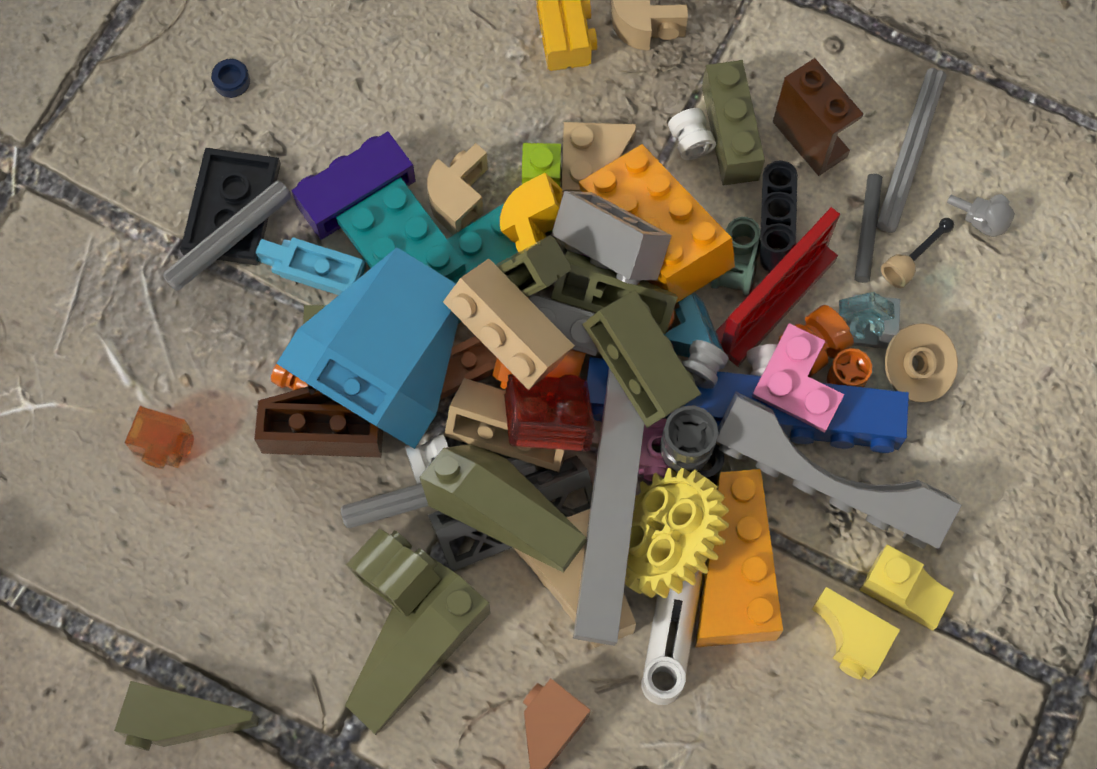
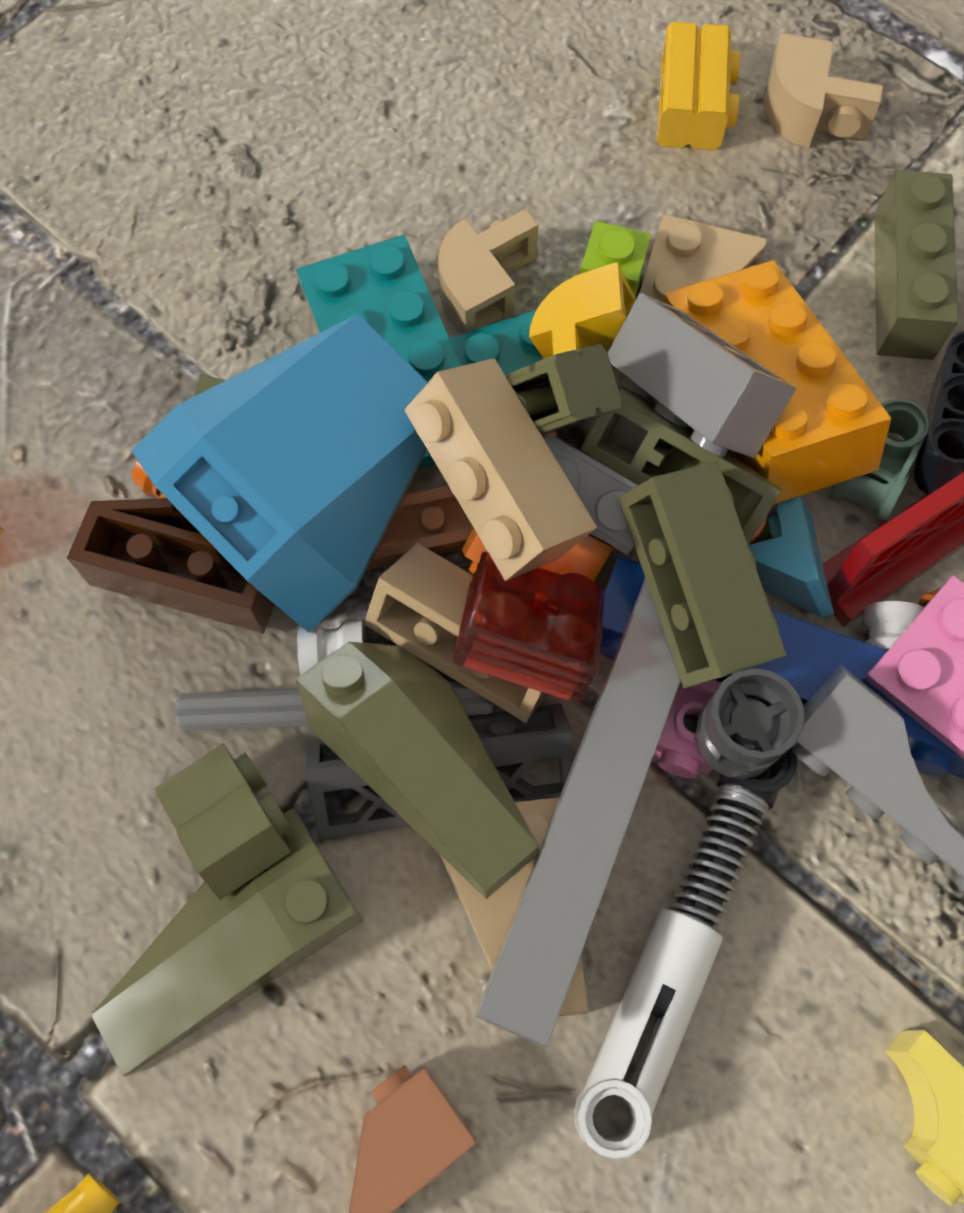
camera: 15 degrees right, 0 degrees up
light grey axle [163,181,291,291] -> none
black tile [180,148,281,266] -> none
dark blue tile [211,59,250,98] -> none
medium azure hinge [256,237,366,295] -> none
dark purple brick [292,131,416,240] -> none
light yellow gear [625,468,729,598] -> none
white wheel [668,108,716,160] -> none
light grey wheel [682,340,729,389] -> none
light orange wedge [695,469,783,648] -> none

